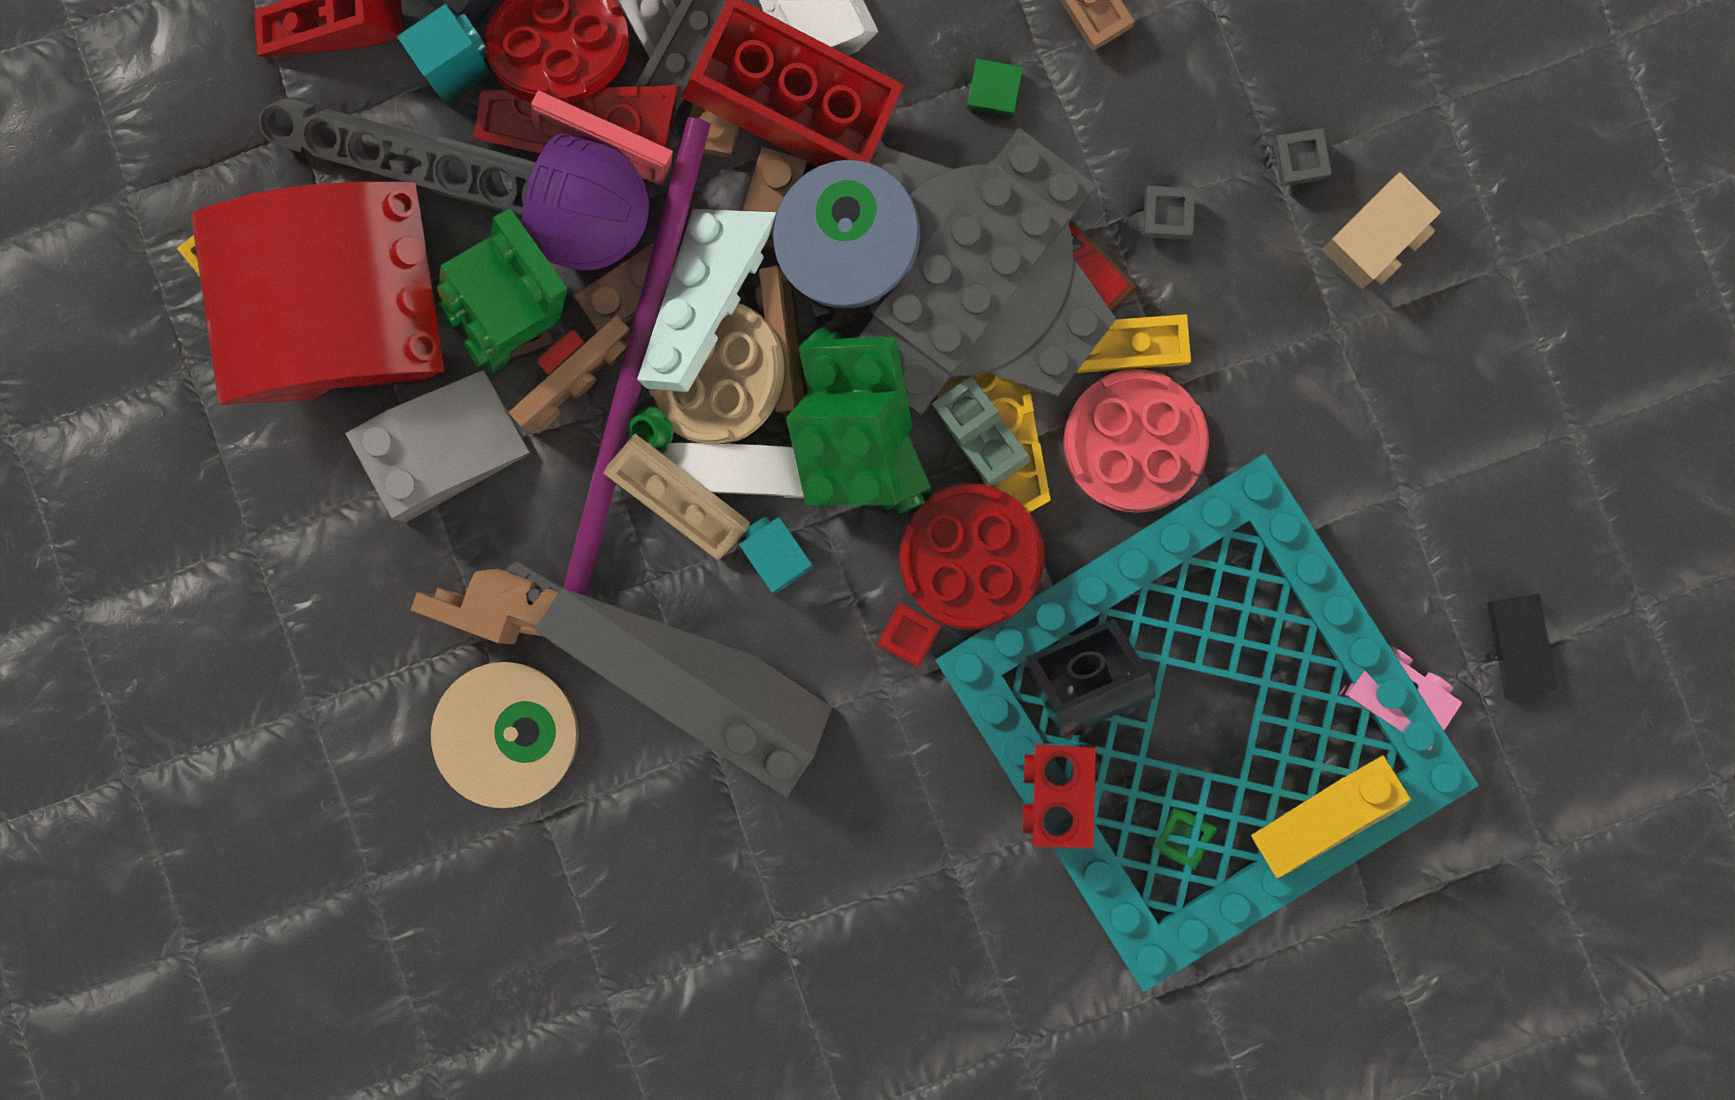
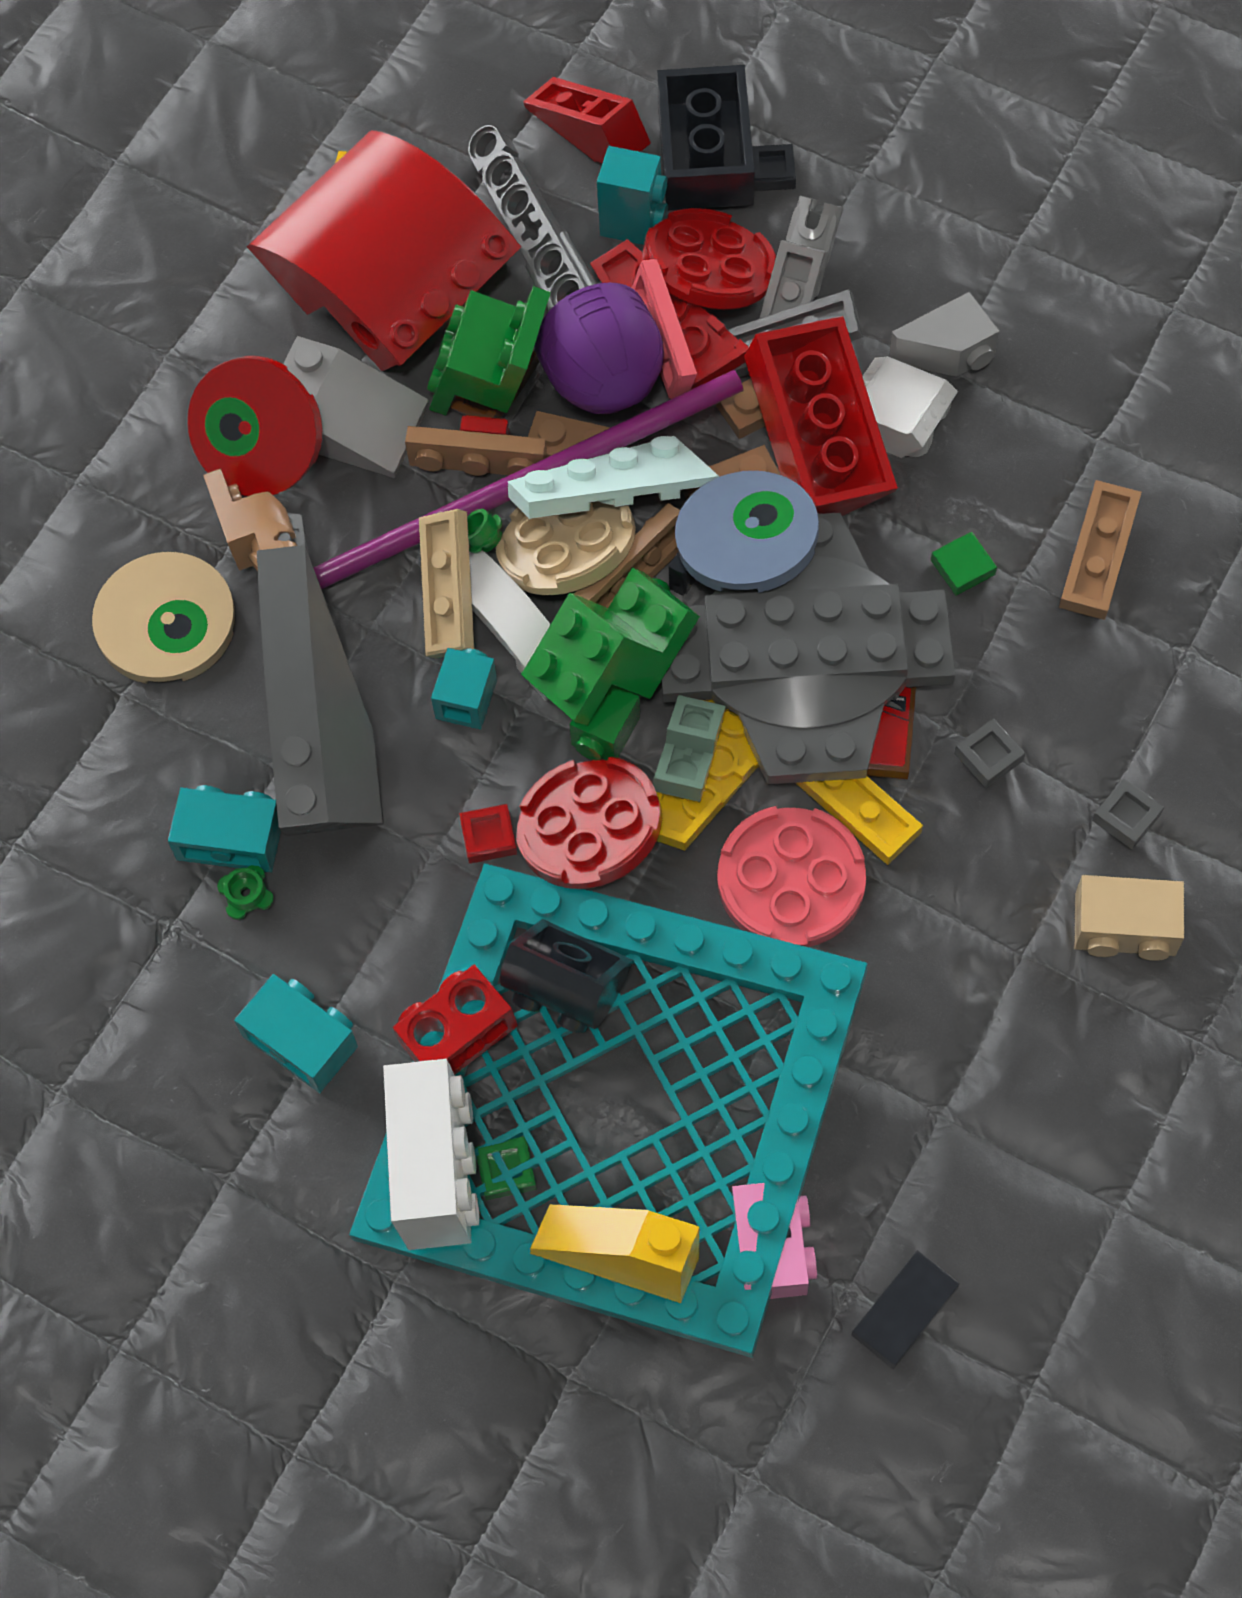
camera: 50 degrees right, 20 degrees down
none -> teal brick [168,785,281,873]
none -> red tile [187,356,322,496]
none -> green plate [217,865,274,920]
none -> teal brick [234,974,358,1094]
none -> white brick [383,1059,479,1250]

